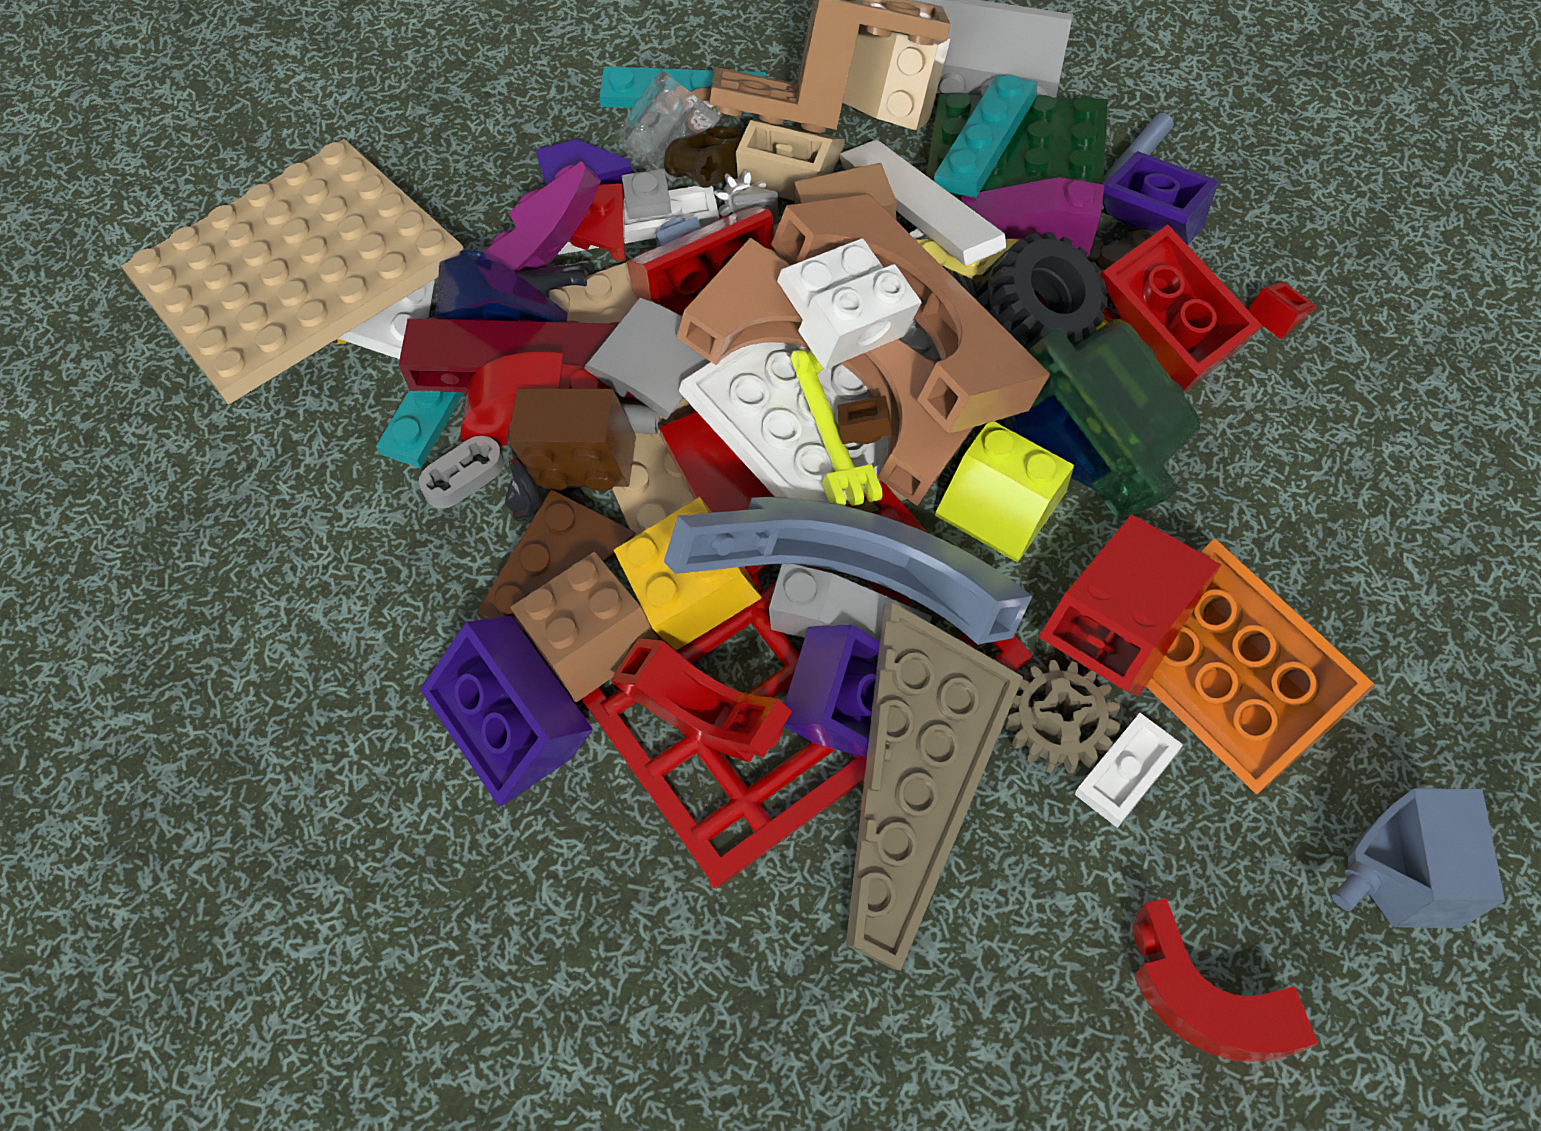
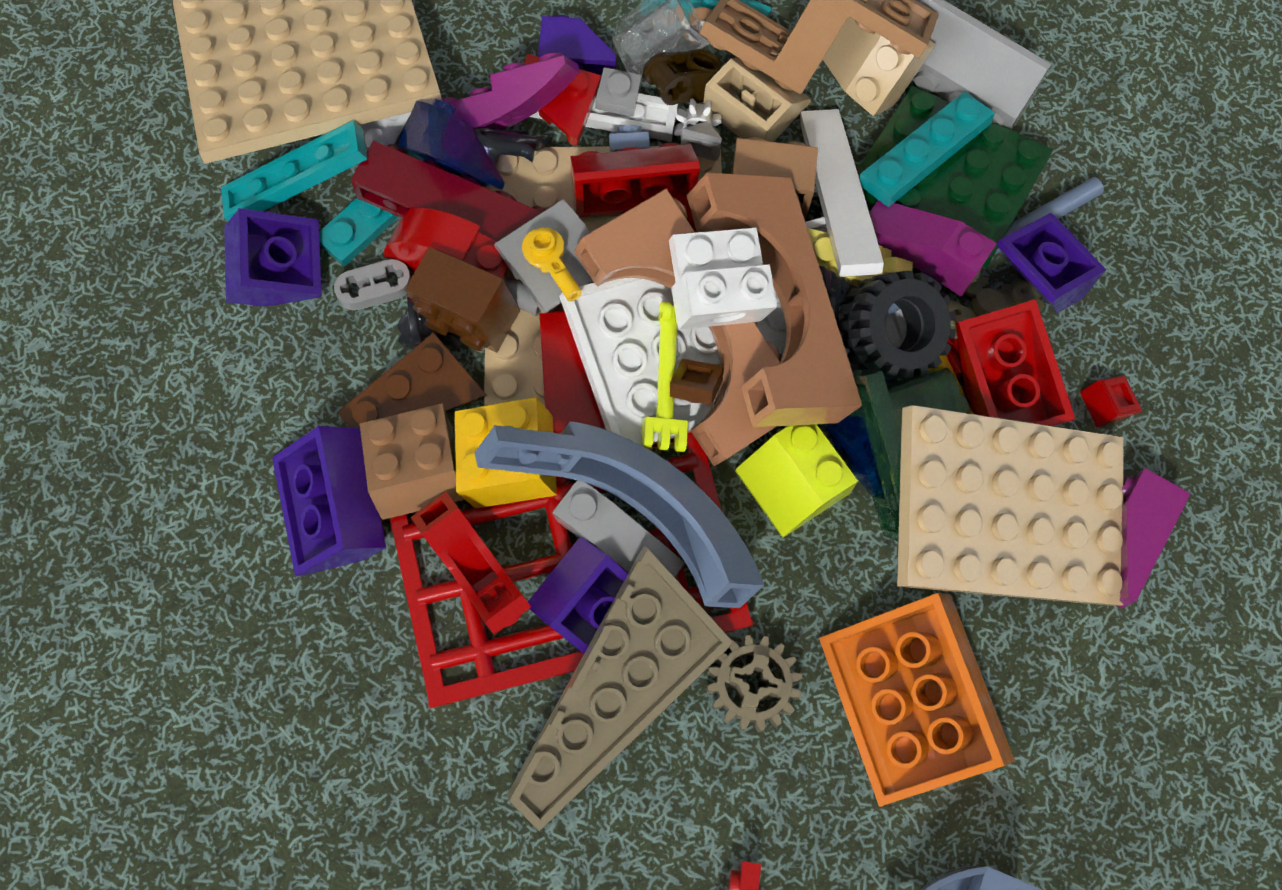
camera: 15 degrees right, 10 degrees up
red slope [1039,514,1221,696] -> none
white plate [1075,713,1183,828] -> none
none -> teal plate [221,120,367,221]
none -> dark purple slope [224,208,322,306]
none -> yellow plate [522,227,582,302]
none -> tan plate [897,405,1123,606]
none -> magenta slope [1119,468,1191,608]

